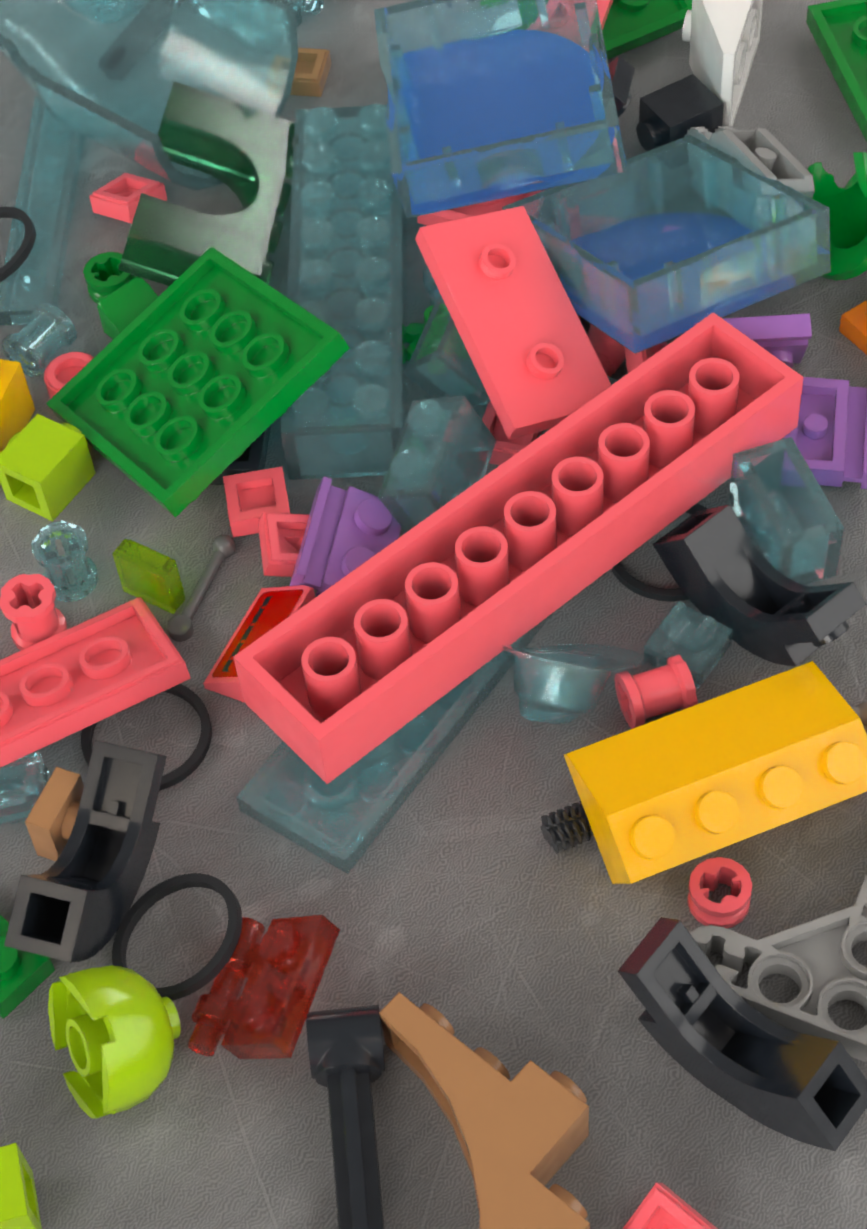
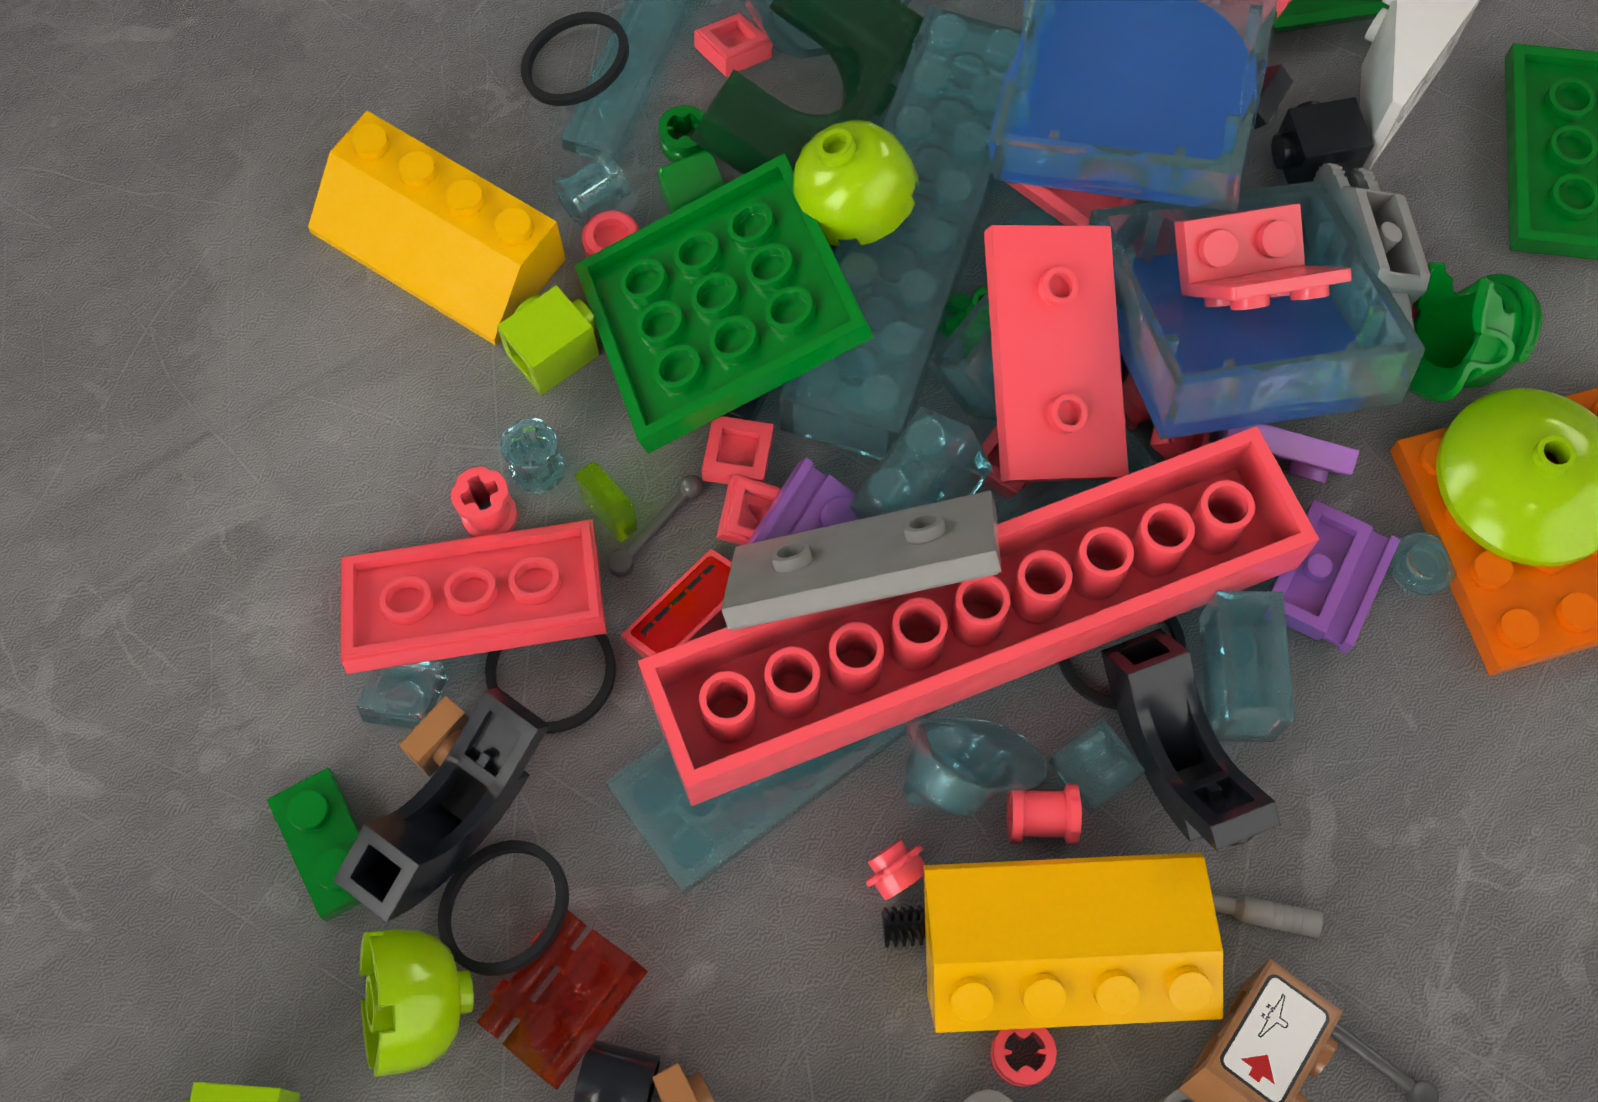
camera: 15 degrees right, 15 degrees up
none -> light grey plate [721,491,1001,630]
none -> lime cylinder [793,120,919,246]
none -> coral plate [866,839,926,901]
none -> coral bracket [1174,203,1352,310]

